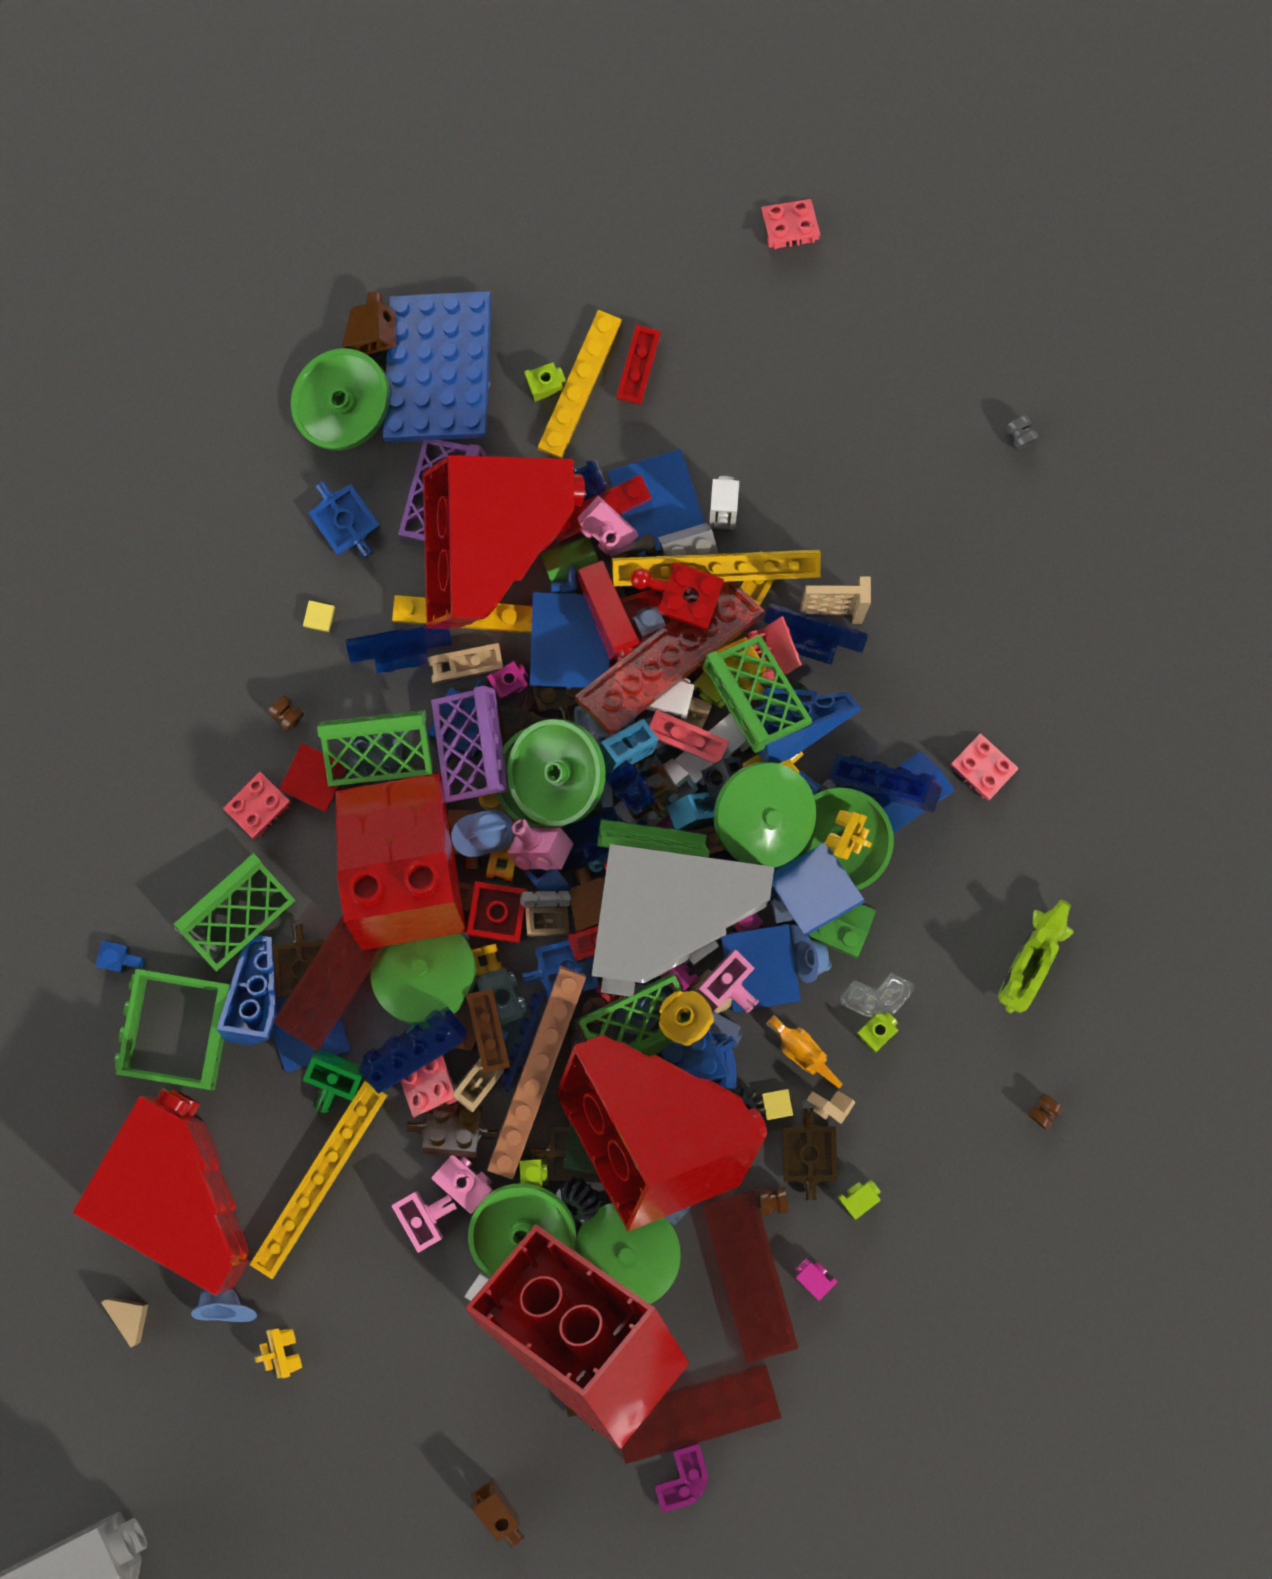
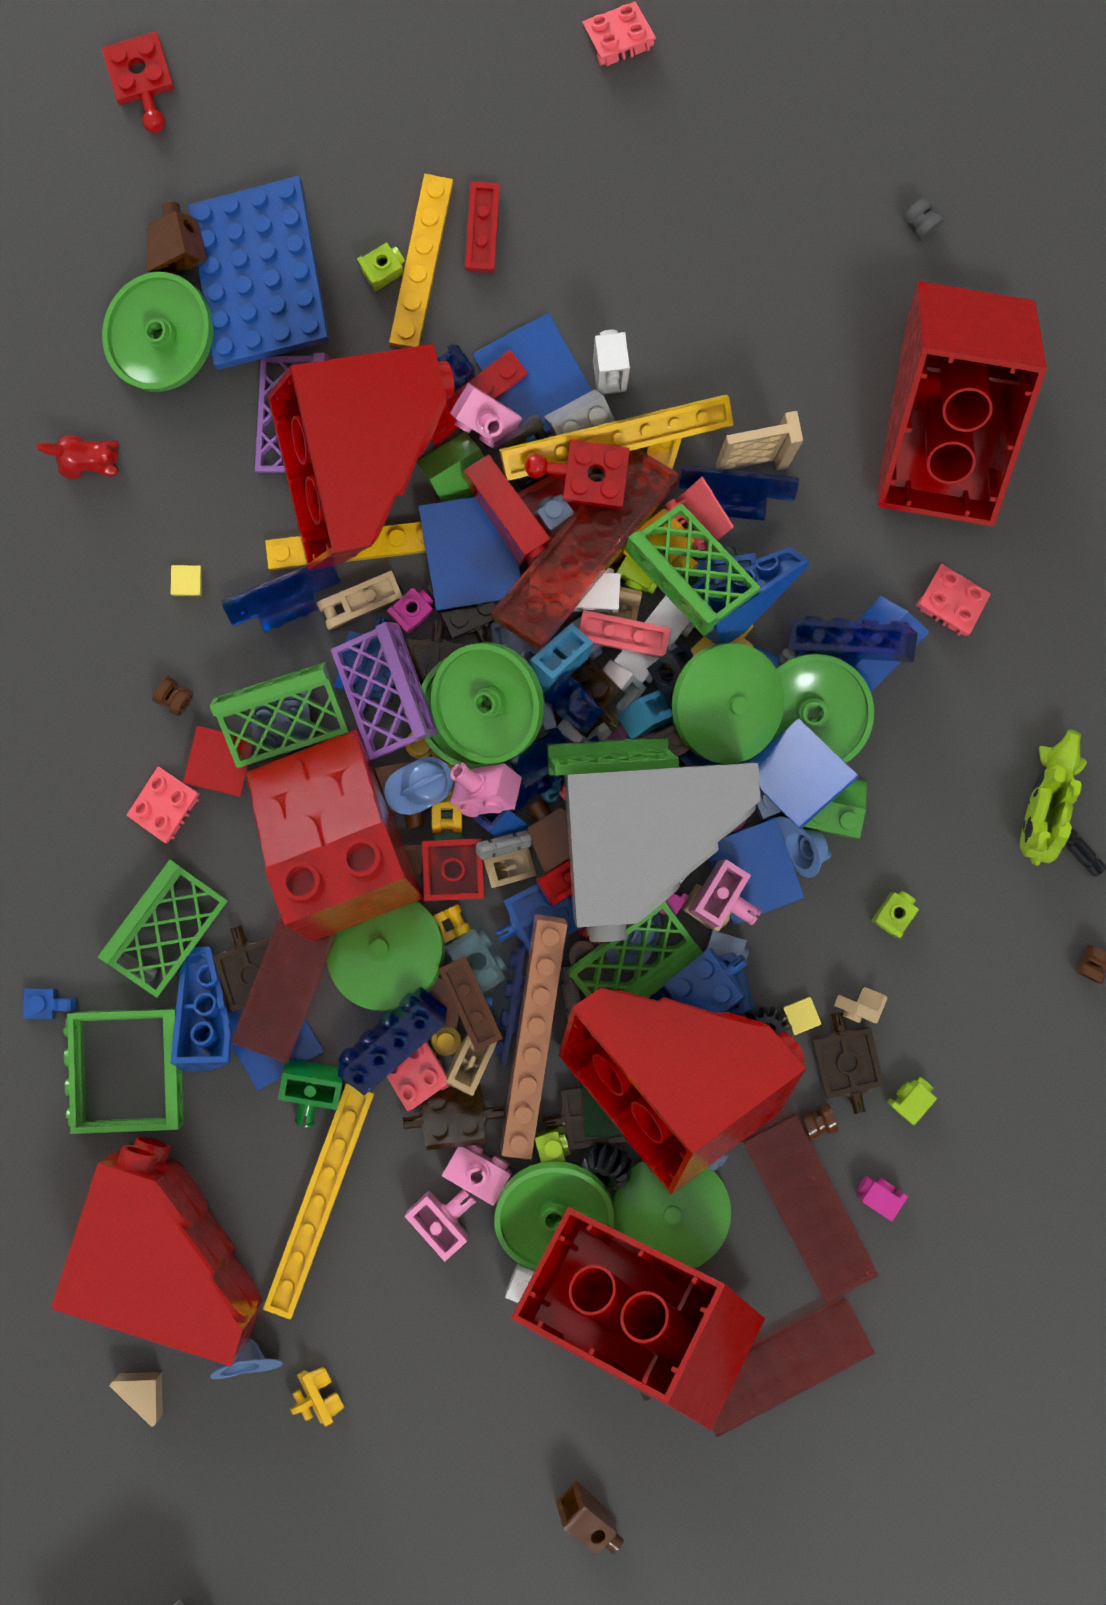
camera: 15 degrees left, 5 degrees up
blue plate [308,481,381,558] -> none
blue animal [549,565,578,593] -> none
magenta plate [655,1443,708,1513] -> none
yellow plate [659,990,714,1046] -> none
light orange animal [766,1015,843,1088] -> none
yellow hips [825,810,872,860] -> none
clear plate [840,973,914,1018] -> none
none -> red animal [36,435,119,479]
none -> red plate [101,31,175,133]
none -> yellow plate [431,1028,461,1056]
none -> red slope [877,281,1047,527]
none -> black axle [1066,828,1106,877]

